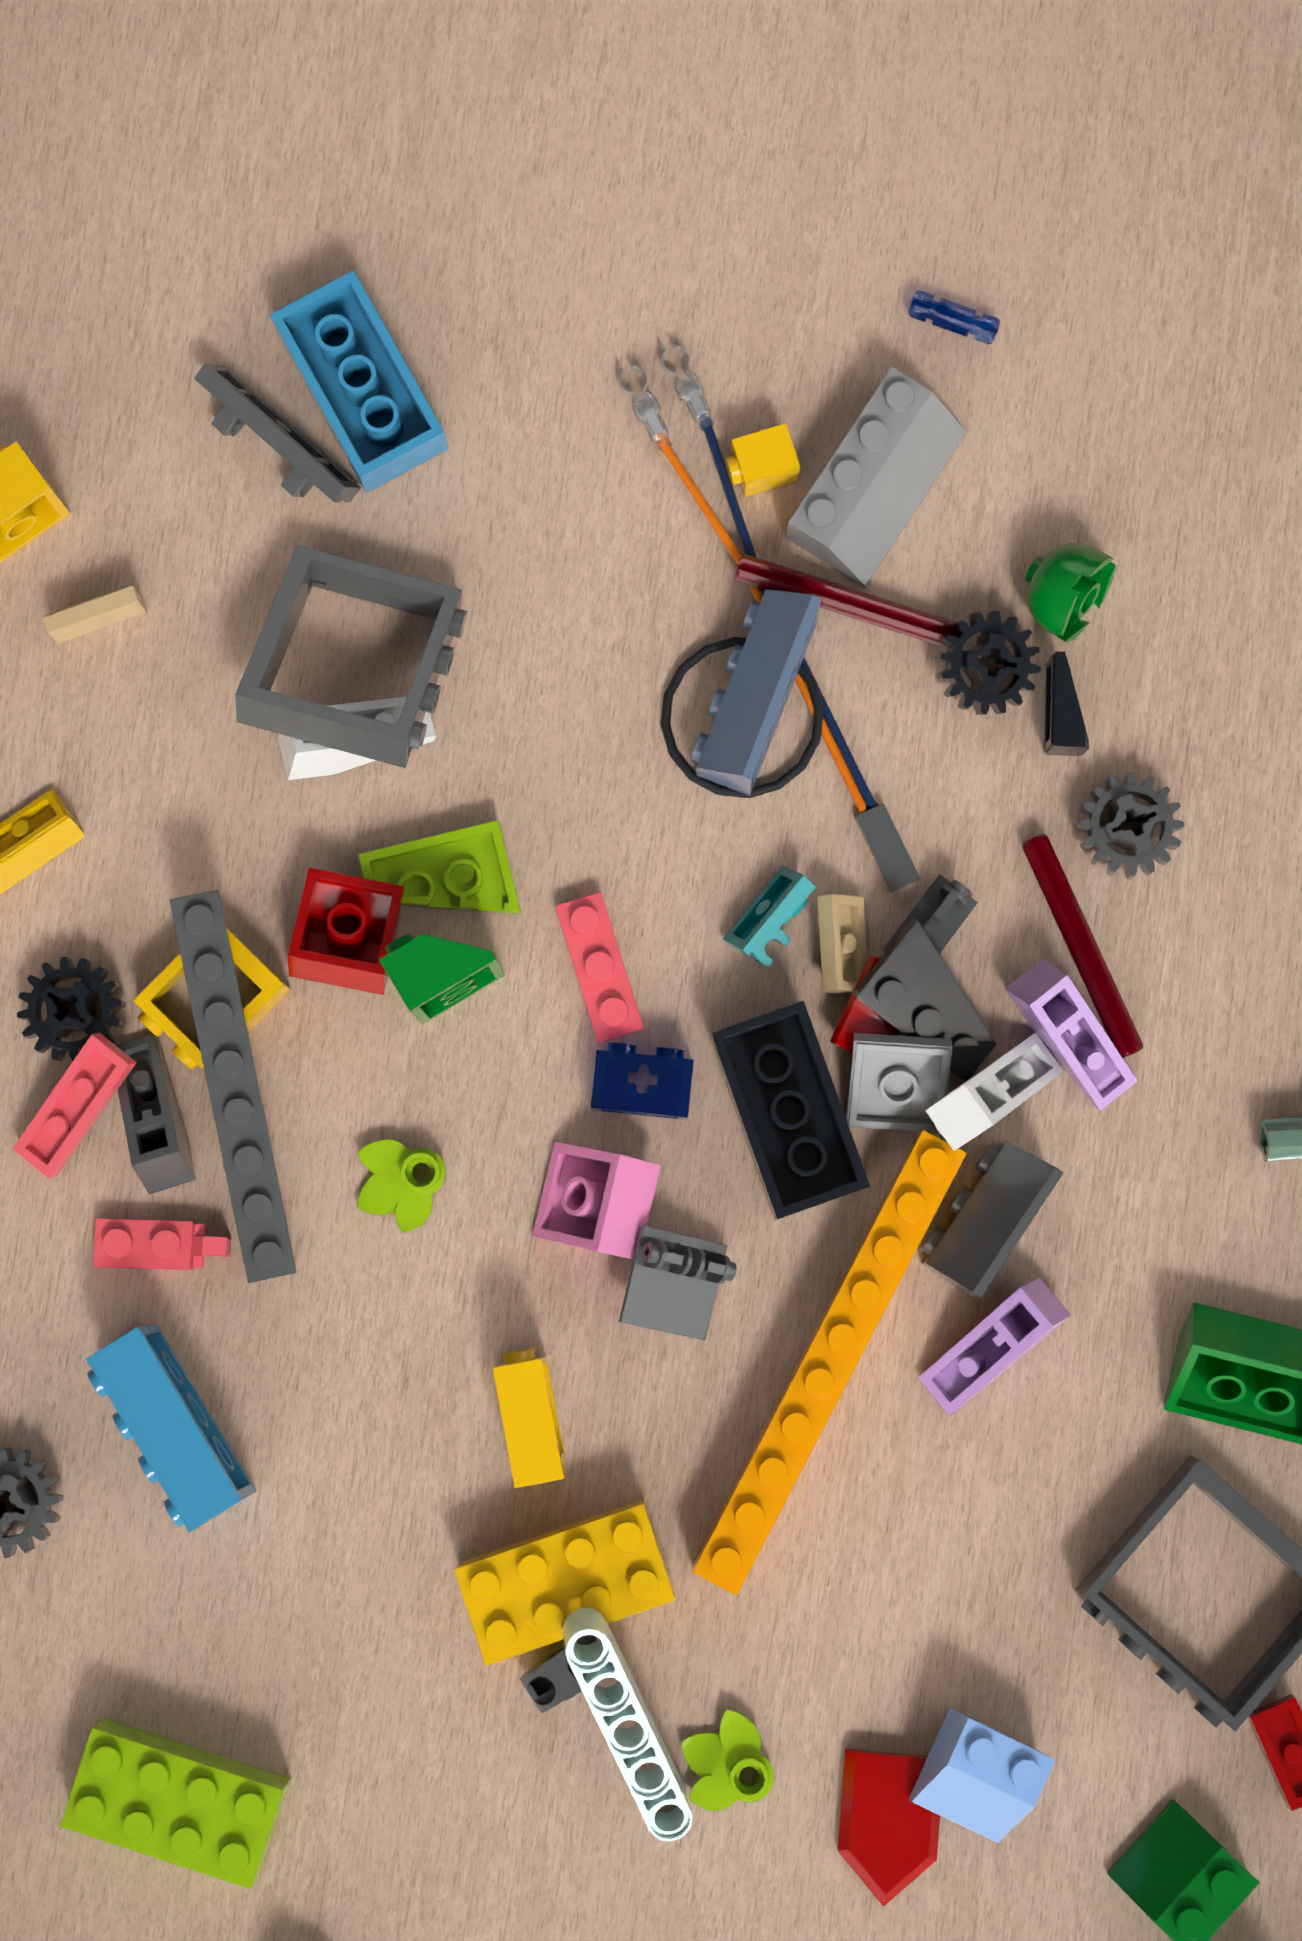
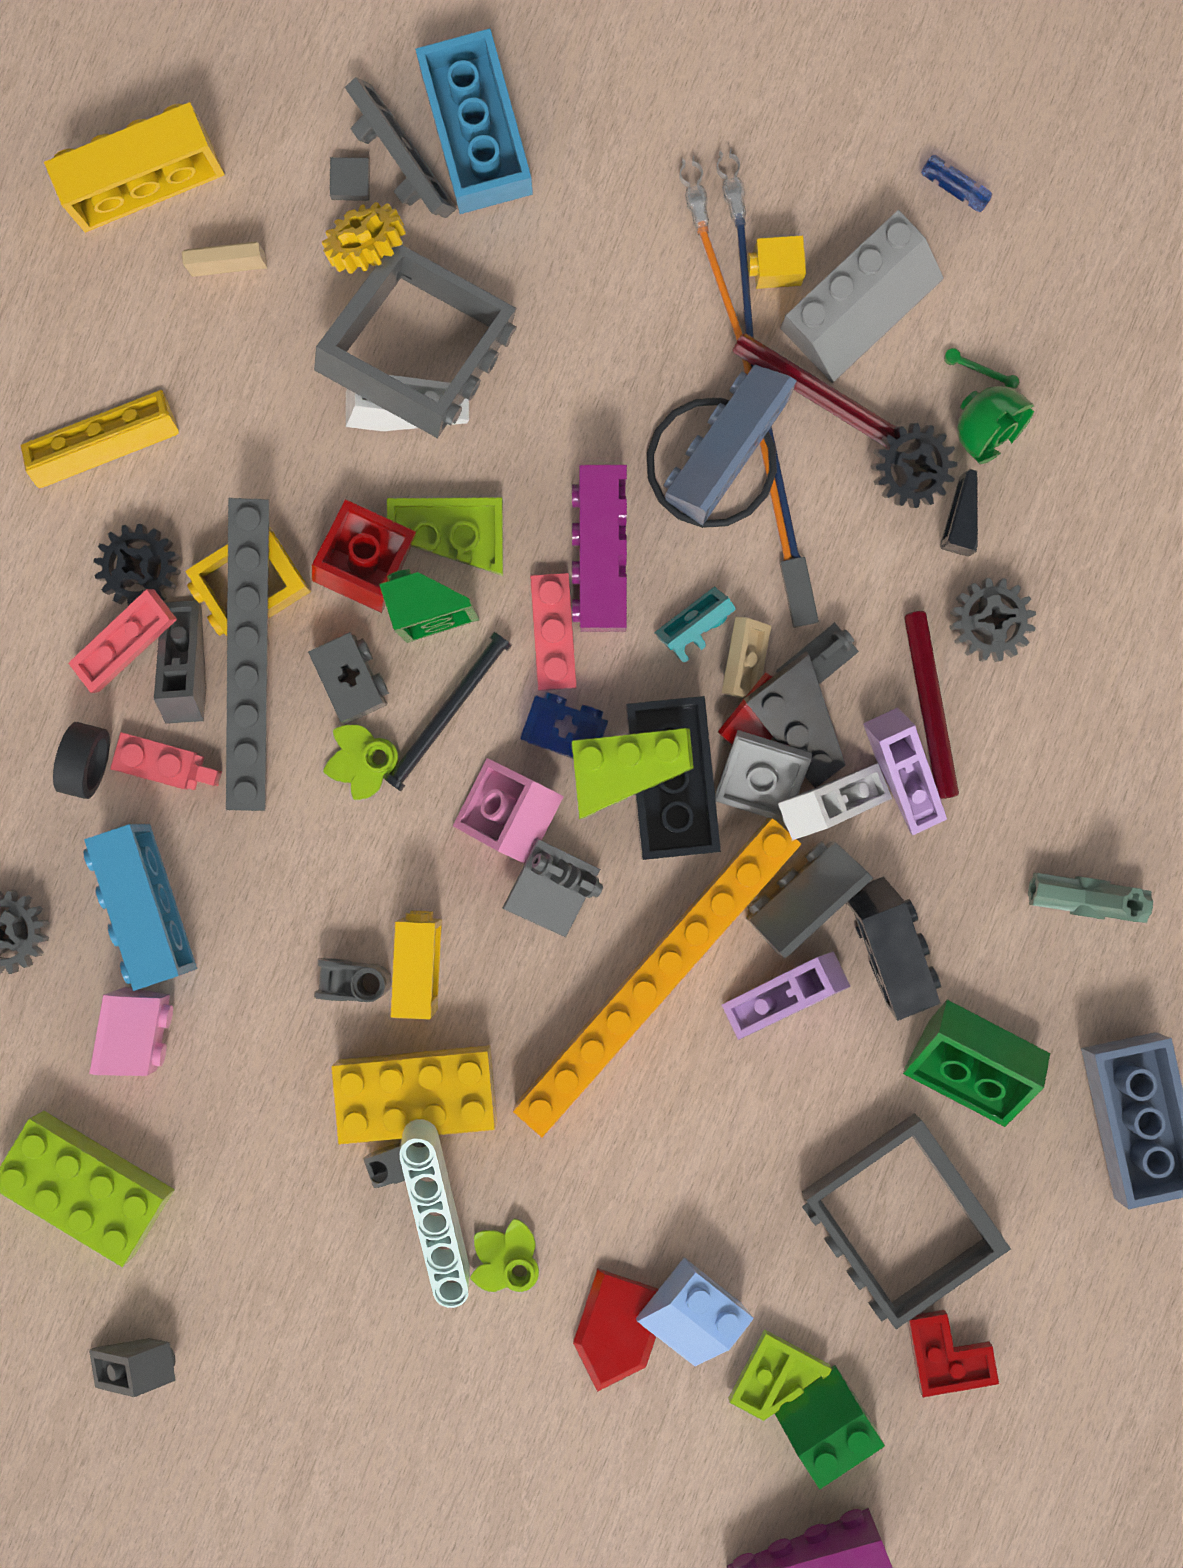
camera: 10 degrees right, 5 degrees up
none -> black tyre [53,722,110,799]
none -> bright pink slope [89,987,173,1076]
none -> dark grey brick [308,632,389,724]
none -> dark grey piece [314,958,391,1002]
none -> yellow gear [322,202,406,274]
none -> dark grey tile [330,157,370,201]
none -> black bar [383,632,512,791]
none -> magenta wedge [572,465,627,632]
none -> lime wing [572,728,693,819]
none -> lime wing [728,1329,832,1421]
none -> black wedge [846,876,941,1021]
none -> green hinge [944,348,1020,389]

